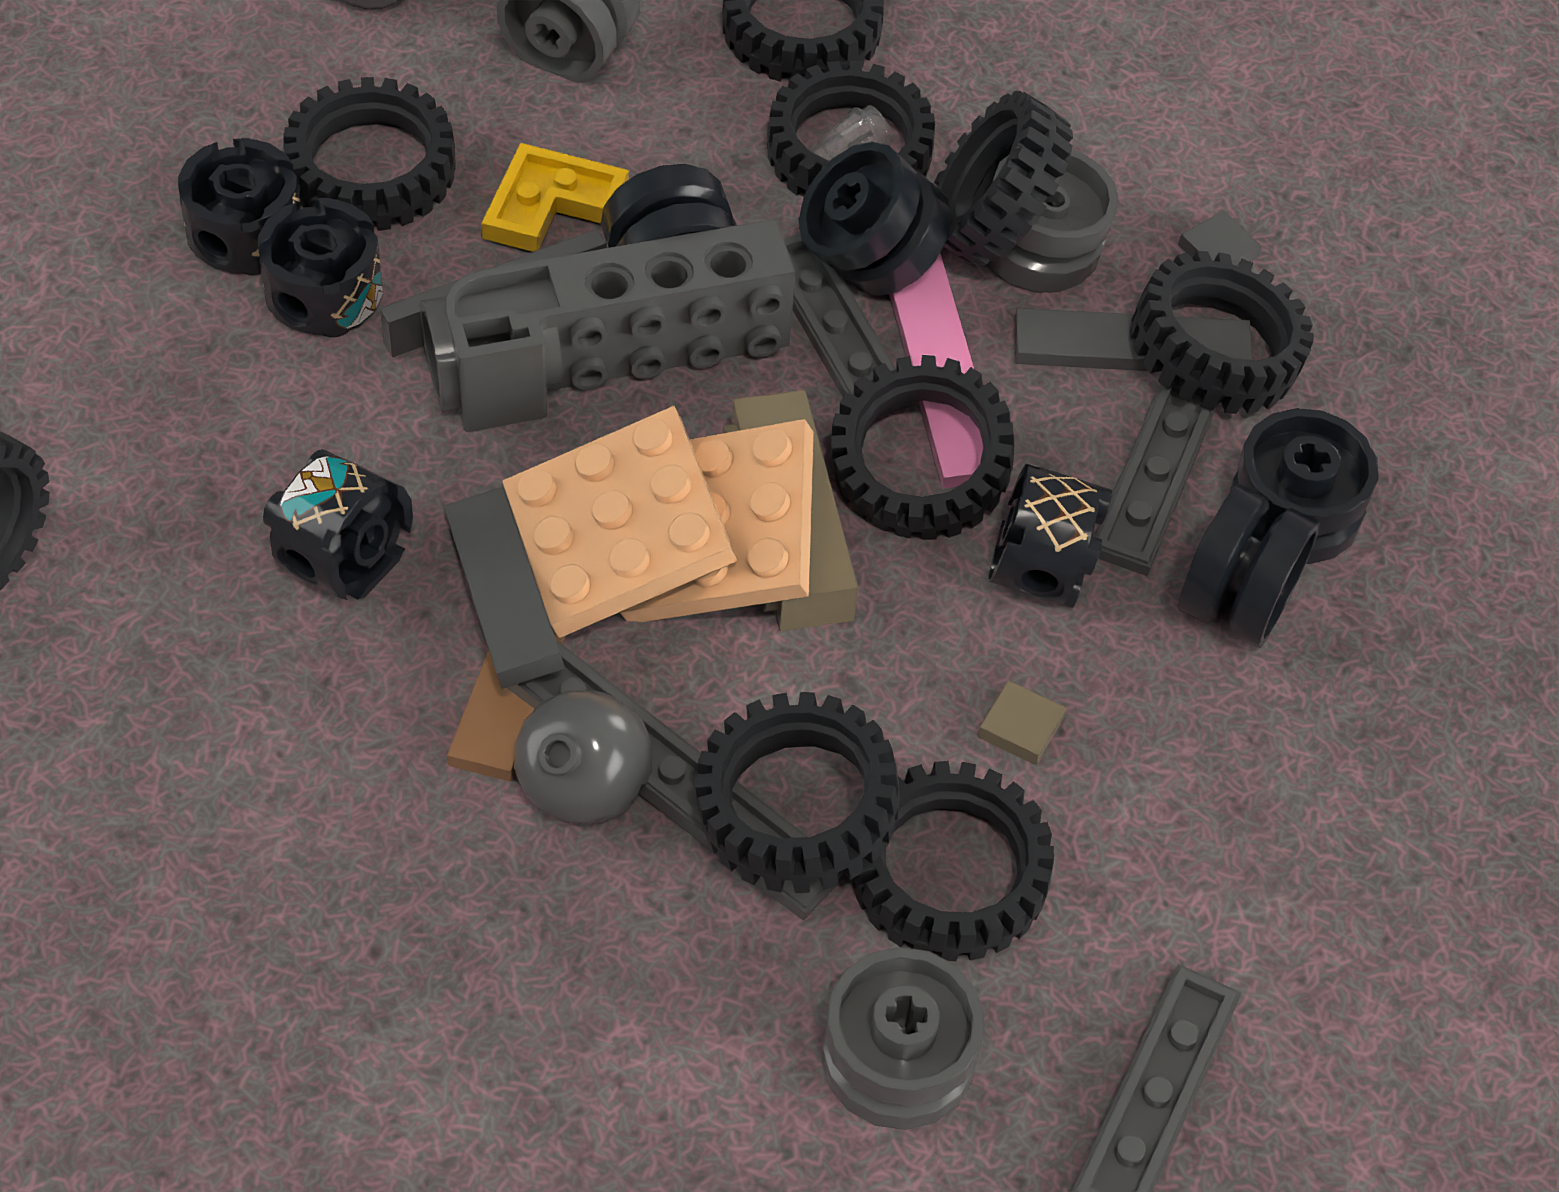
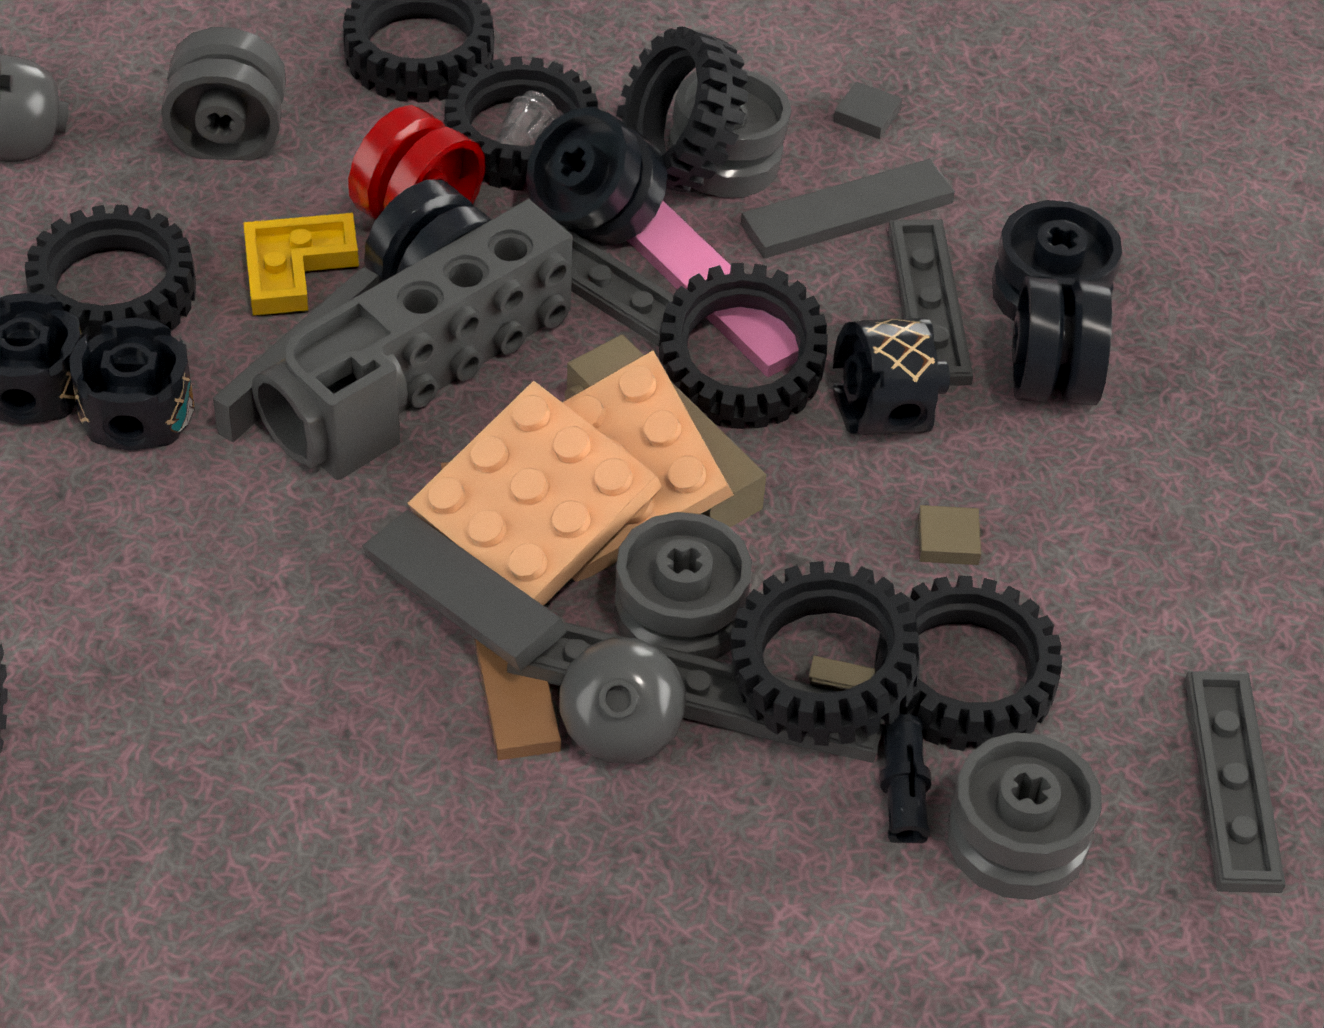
camera: 25 degrees left, 5 degrees down
black brick [263,449,413,600] -> none
black tyre [1130,251,1314,414] -> none
none -> red wheel [348,105,485,220]
none -> dark grey wheel [614,512,752,660]
none -> dark tan tile [809,655,876,691]
none -> black pin [880,714,932,843]

